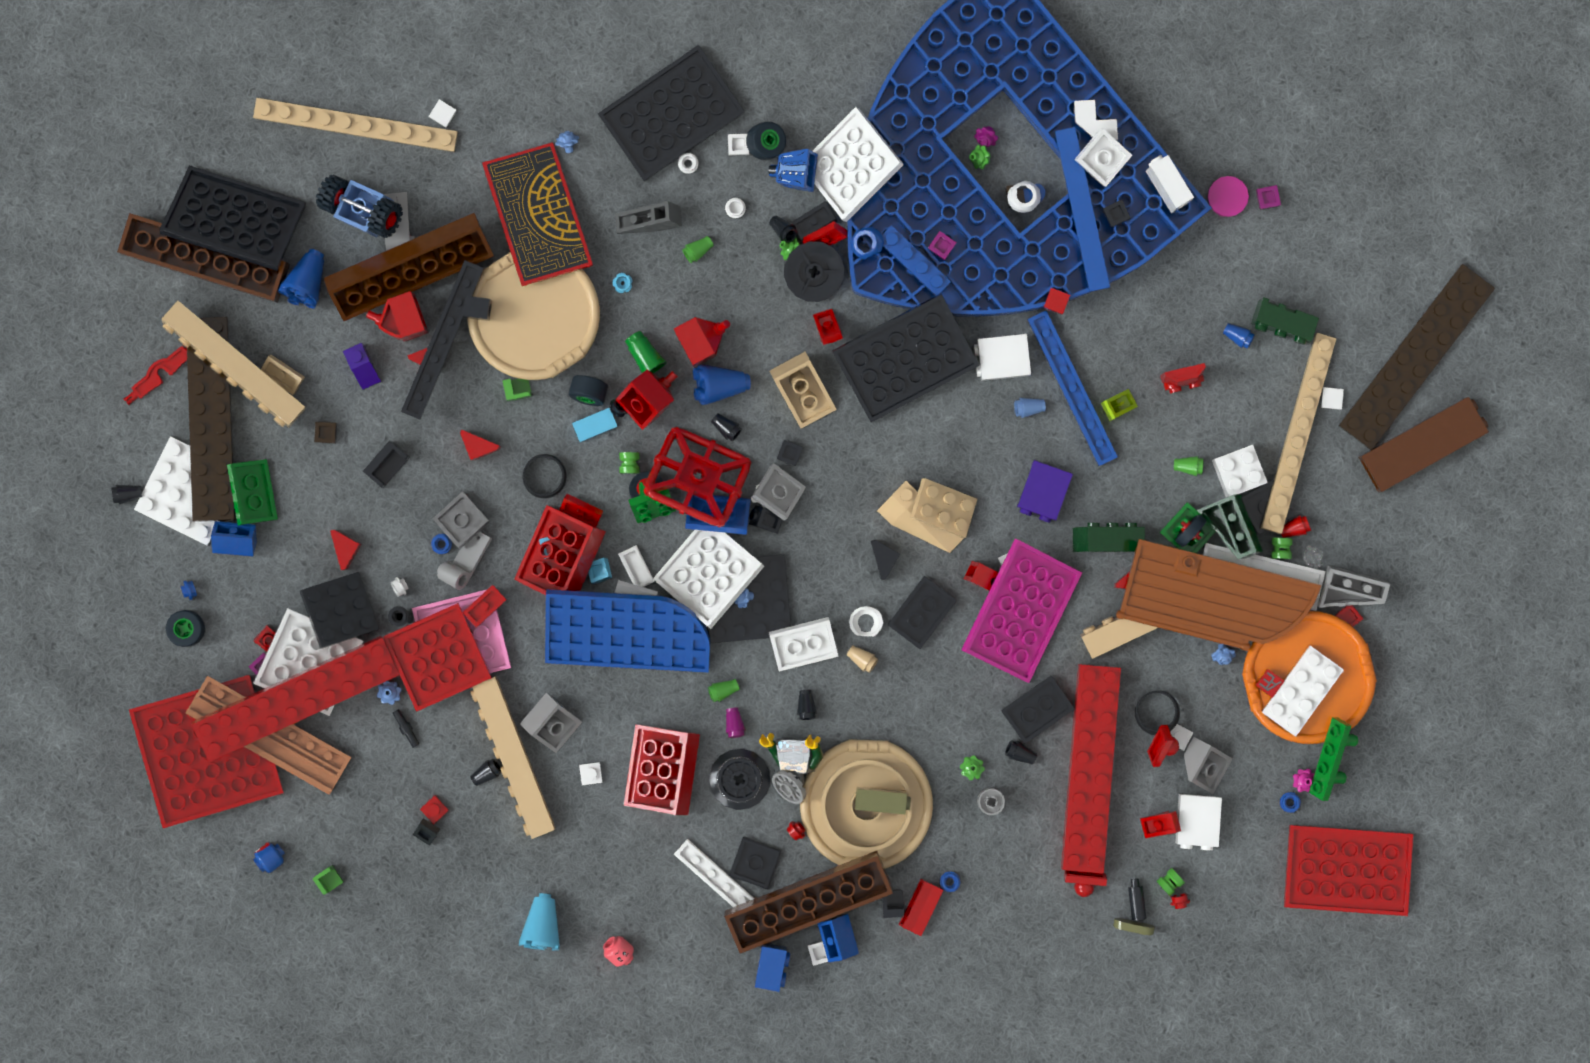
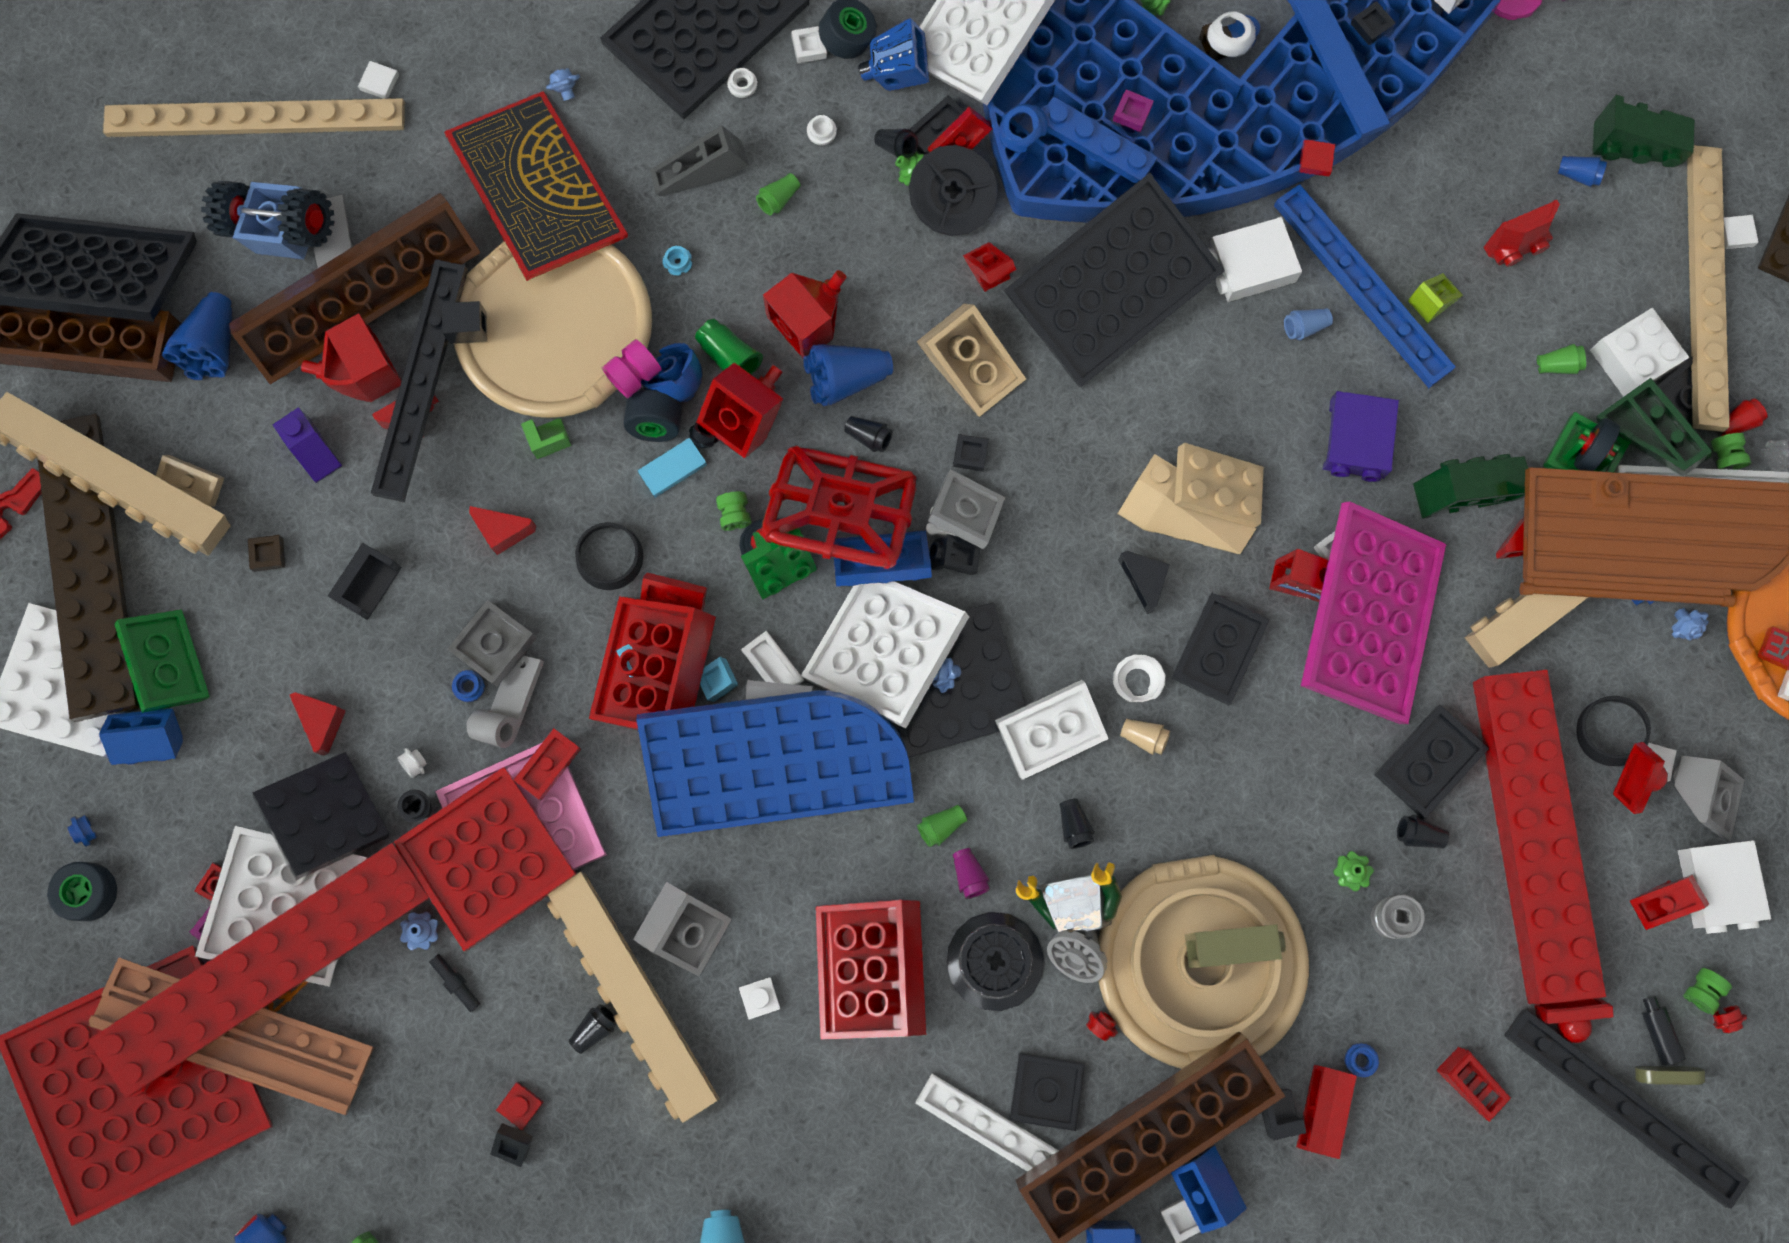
camera: 10 degrees left, 10 degrees down
none -> dark pink wheel [601,339,662,399]
none -> blue cylinder [641,343,703,403]
none -> red slope [1436,1047,1511,1122]
none -> black plate [1504,1010,1750,1209]

